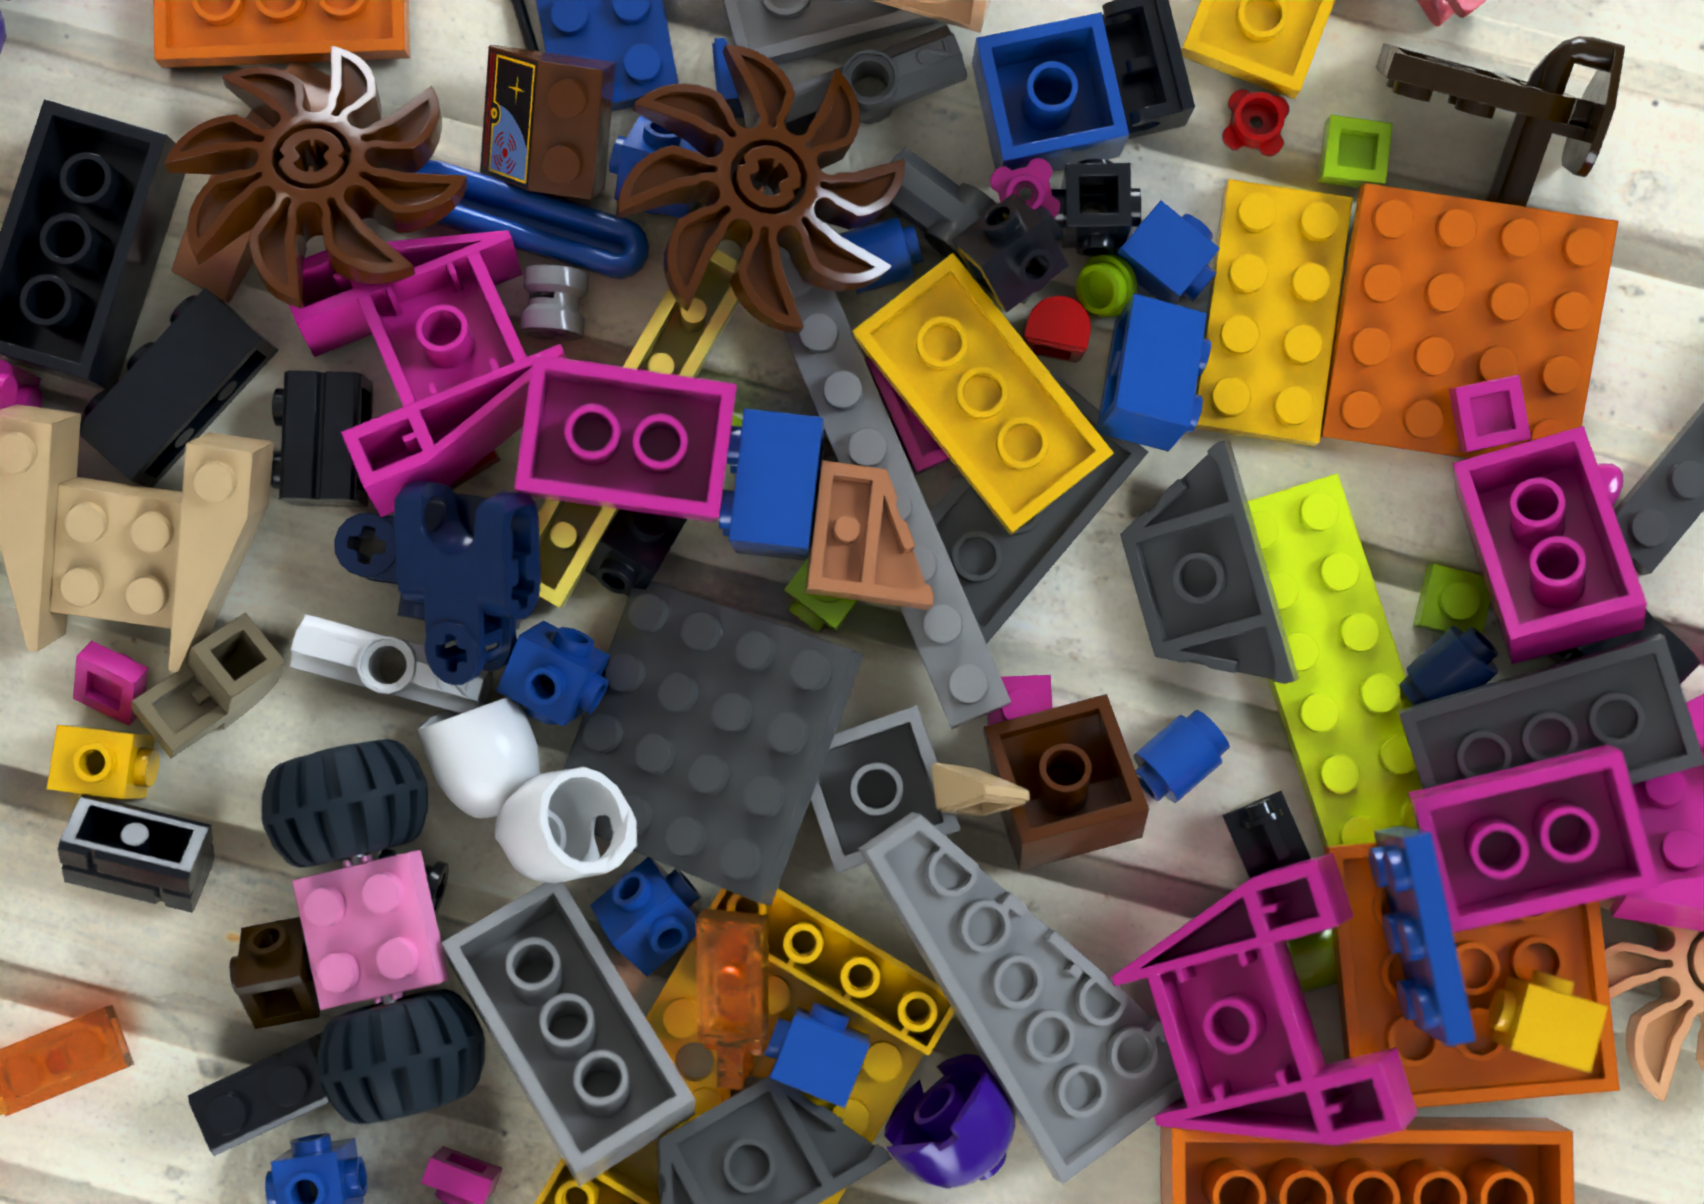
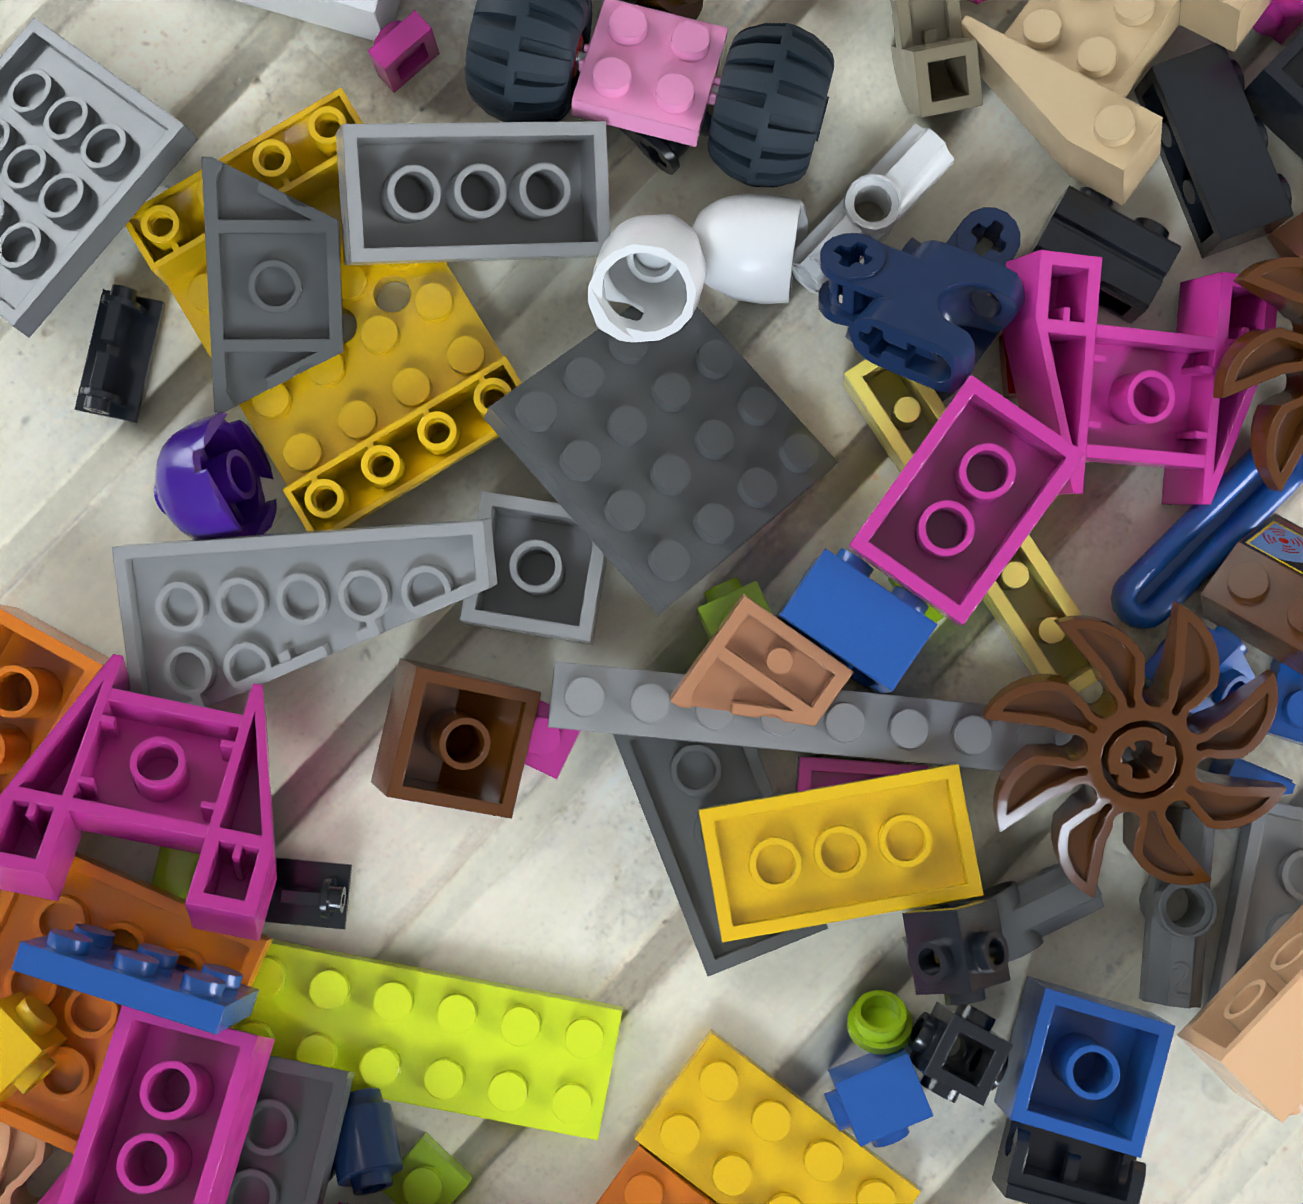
camera: 120 degrees right, 0 degrees up
blue brick [496,620,610,727] -> none
light grey wheel [520,264,588,341] -> none
black bracket [586,509,687,597] -> none
blue brick [590,857,707,977] -> none
clear orange hinge [696,908,769,1091] -> none
blue brick [764,1002,870,1108] -> none
blue brick [840,217,923,294] -> none
tan slope [932,763,1030,817] -> none
dark pink plate [990,158,1060,218] -> none
red brick [1022,296,1091,363] -> none
blue brick [1096,293,1211,452] -> none
dark grey wing [1120,440,1299,684] -> none
blue brick [1133,710,1230,803] -> none

